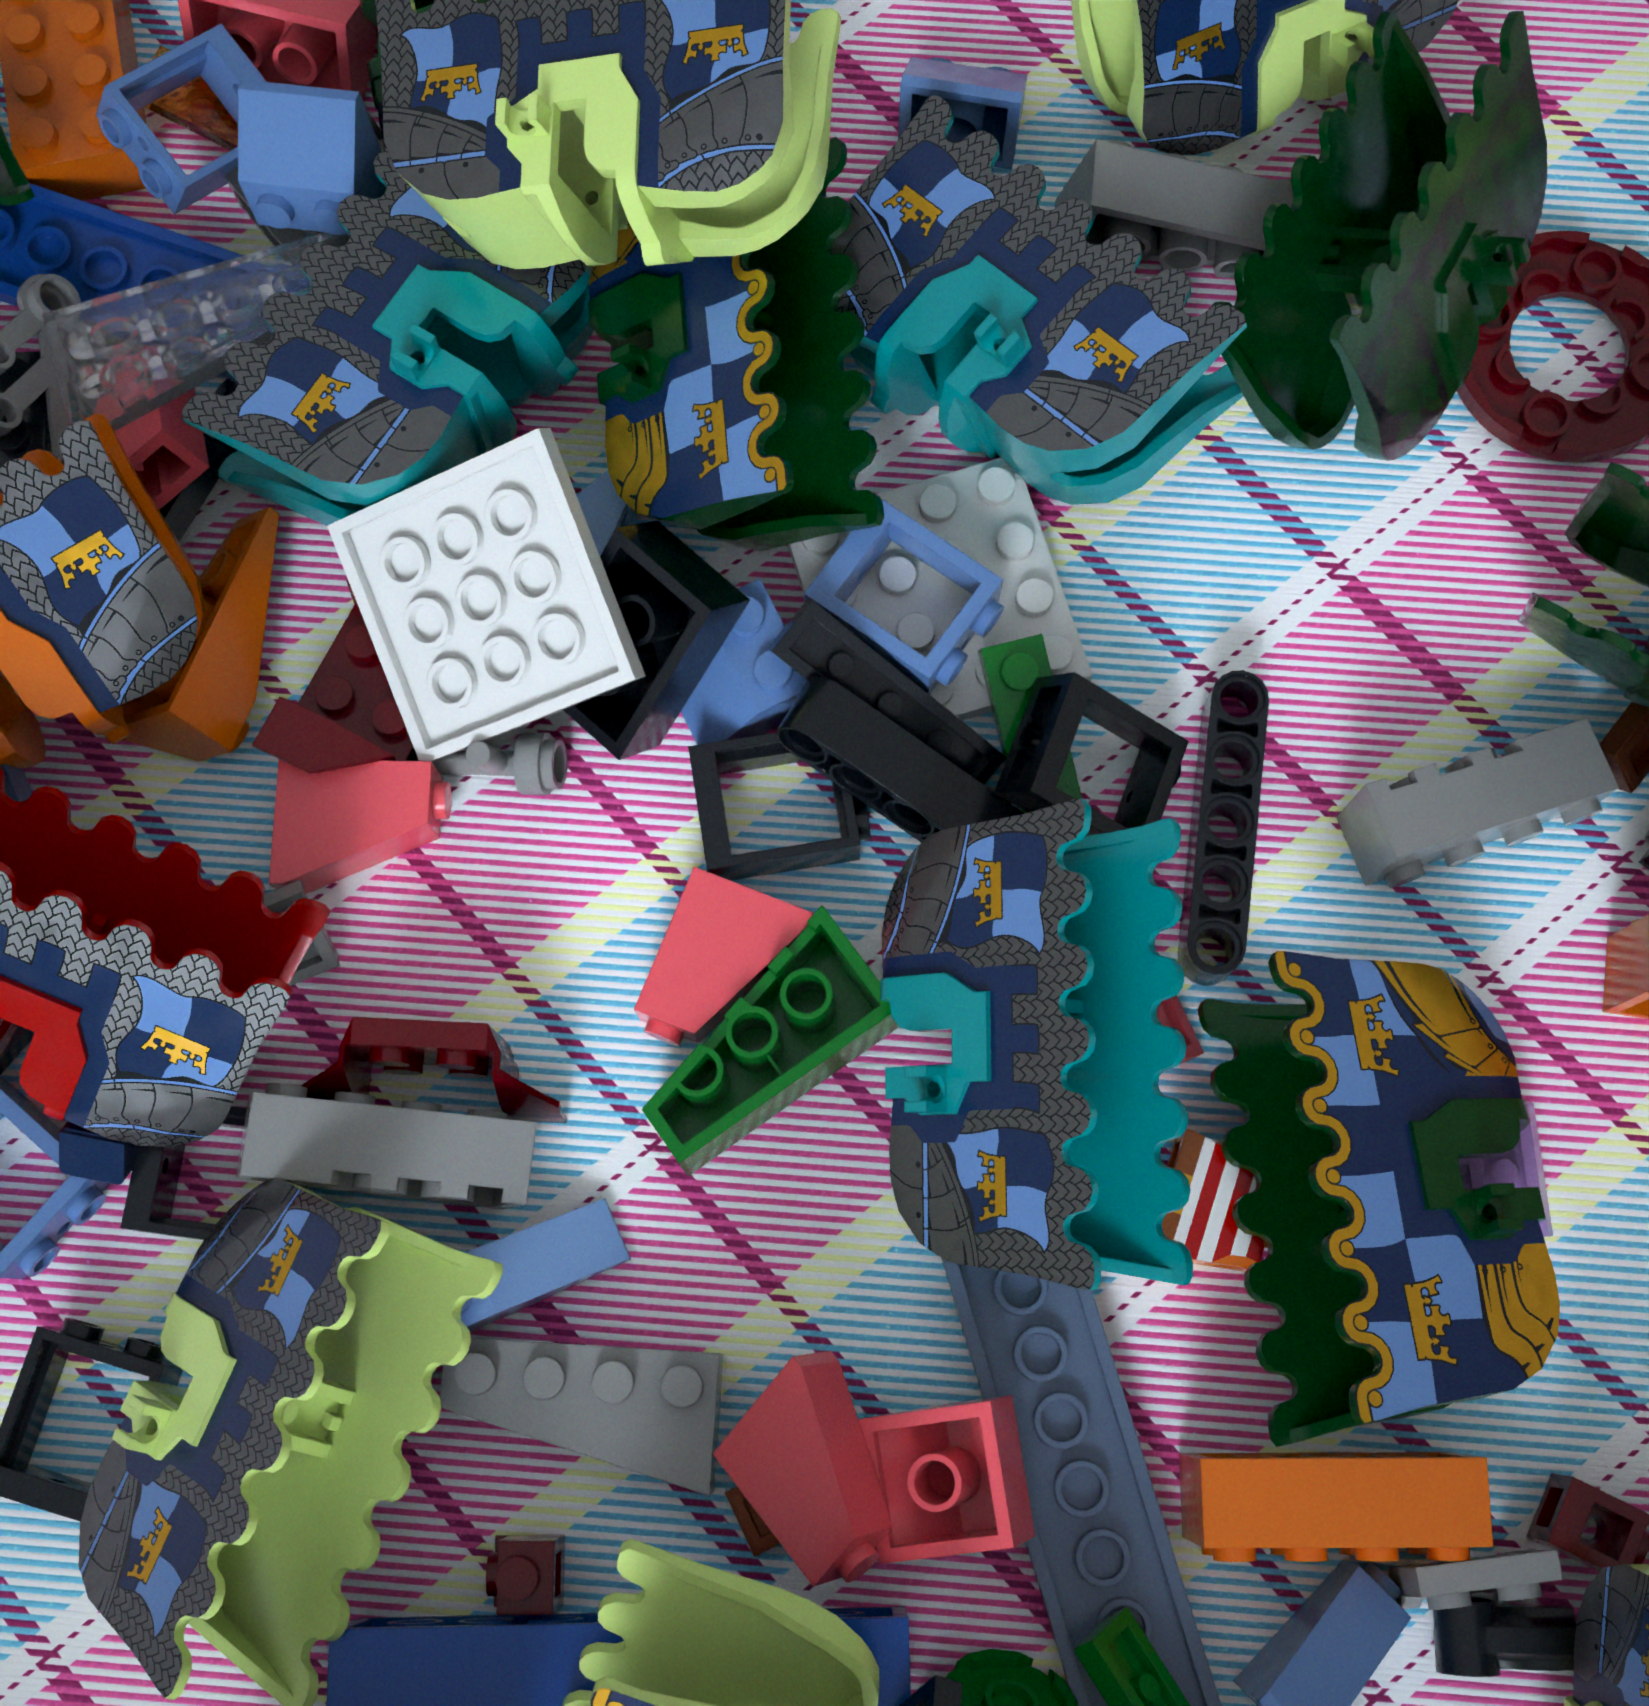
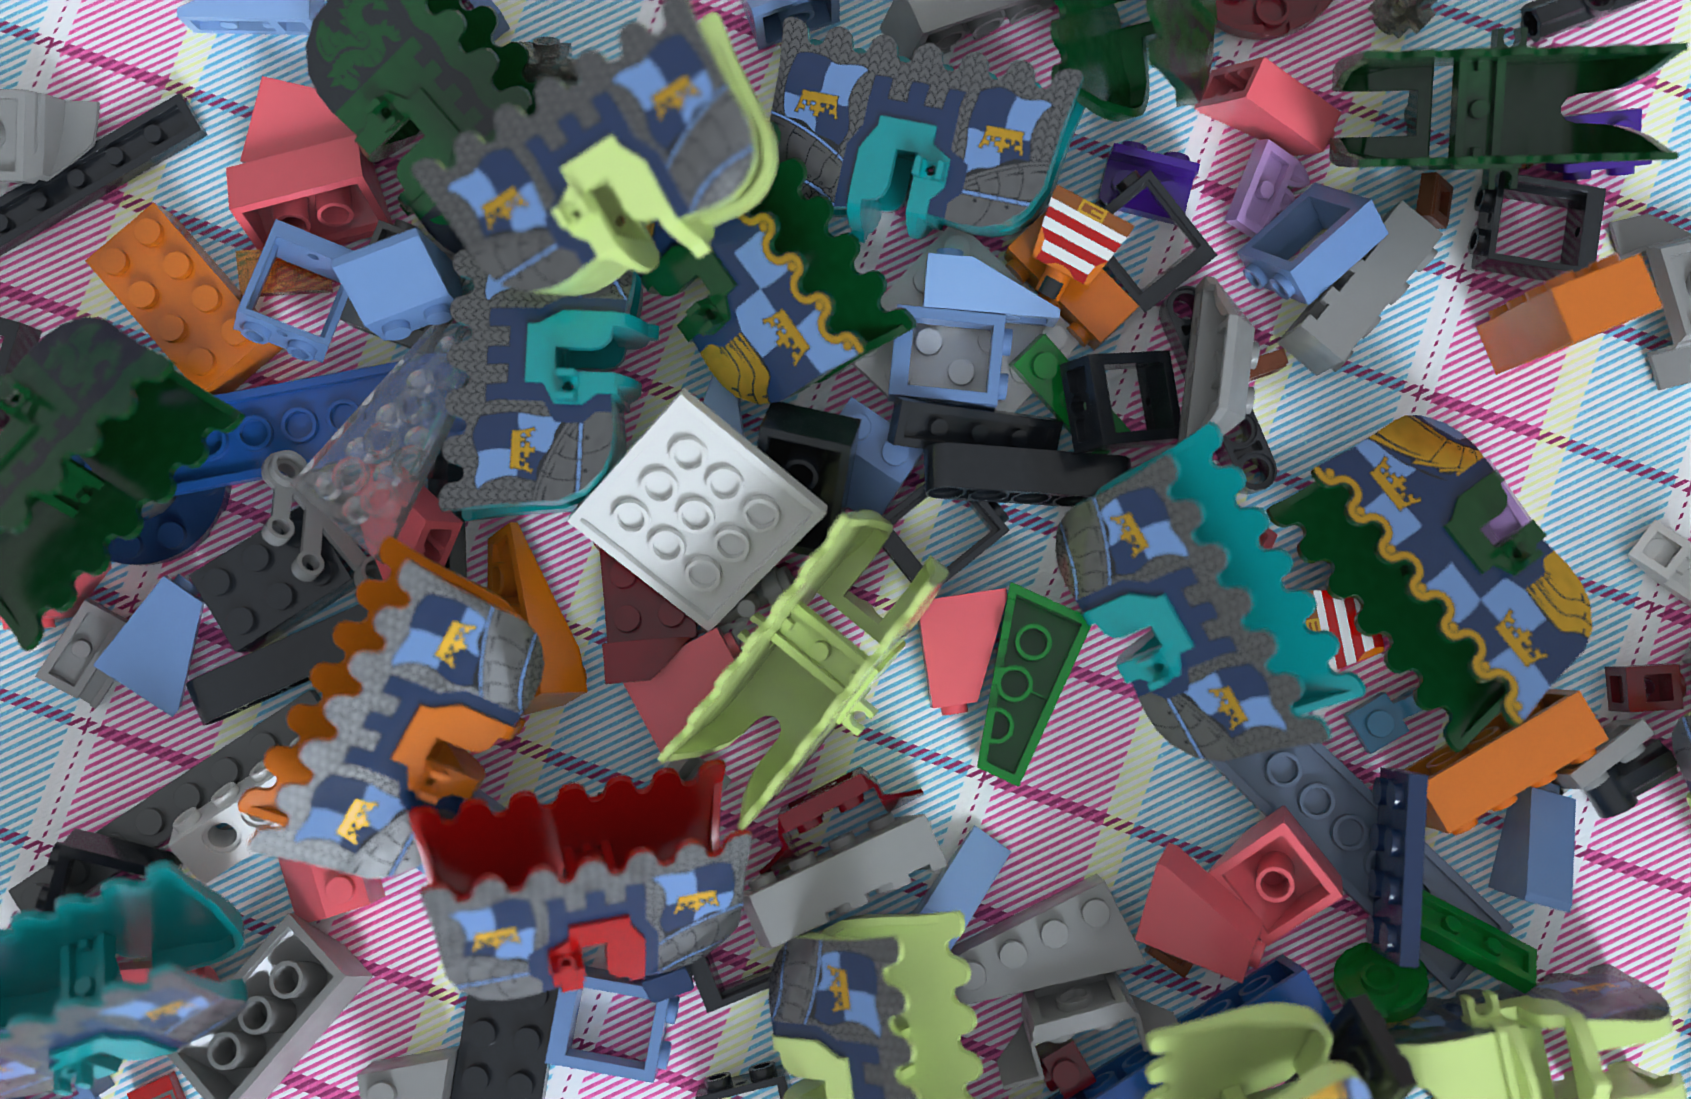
camera: 30 degrees left, 10 degrees up
none -> yellowish green animal [657,510,949,830]
none -> light blue slope [922,248,1060,327]
none -> light grey piece [997,972,1179,1090]
none -> orange brick [1003,211,1139,351]
none -> torso [1032,184,1135,302]
none -> black window [1094,169,1217,313]
none -> dark purple bracket [1096,141,1200,225]
none -> light grey wedge [1178,276,1260,443]
none -> coral slope [1194,57,1342,156]
none -> lavender plate [1224,139,1310,238]
none -> medium blue window [1237,183,1389,305]
none -> copper tile [1249,348,1289,382]
none -> dark azure plate [1343,687,1423,754]
none -> dark blue plate [1366,767,1428,968]

